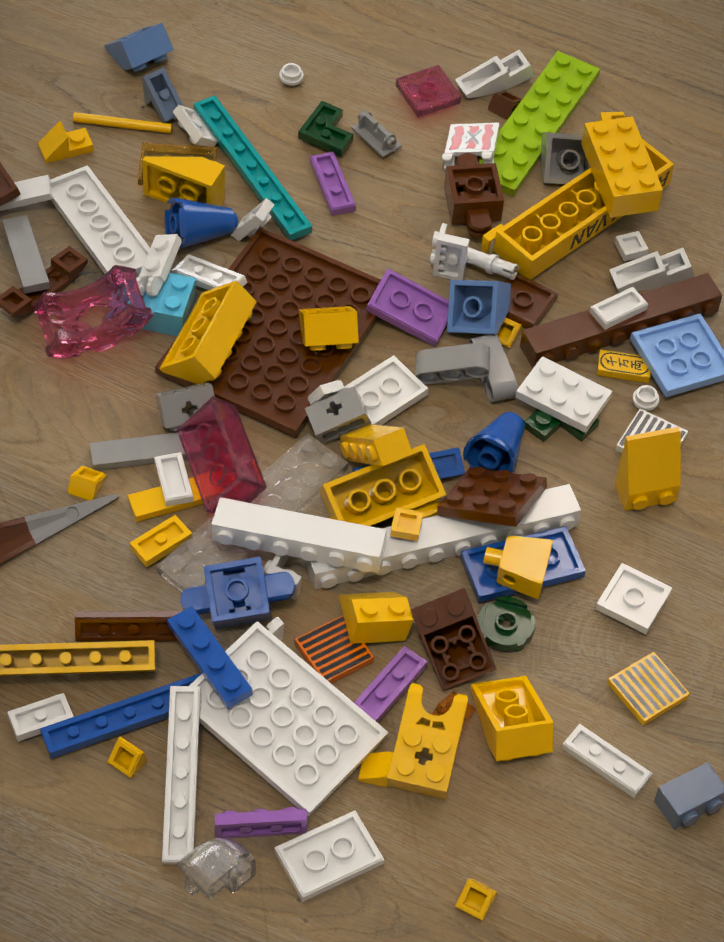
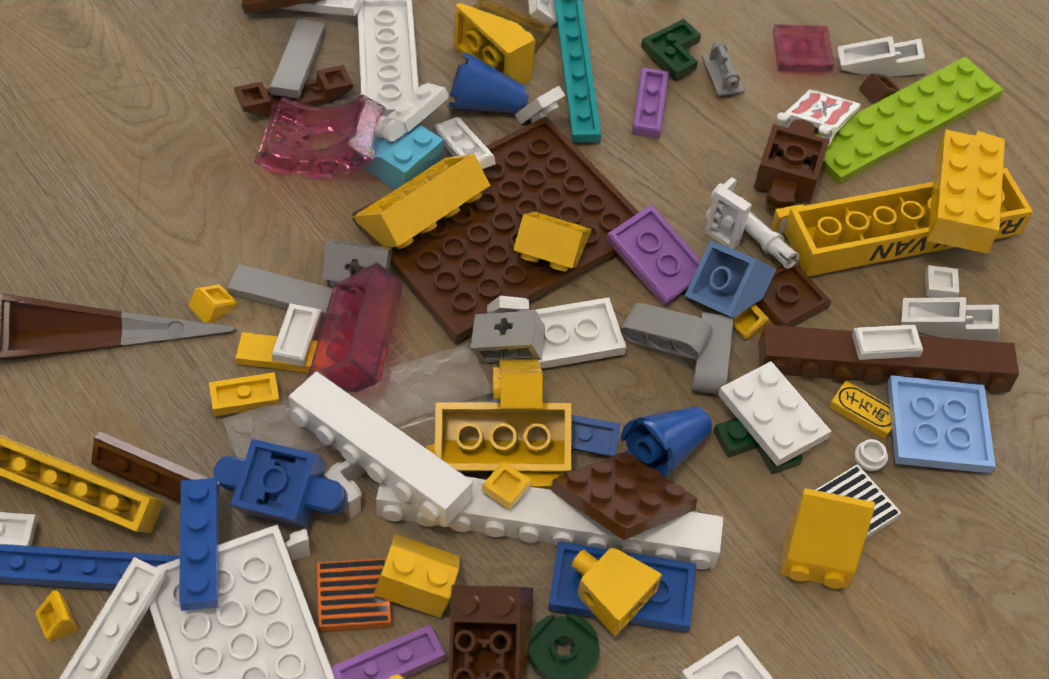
camera: 25 degrees right, 0 degrees up
light grey slope [540,132,590,184] -> none

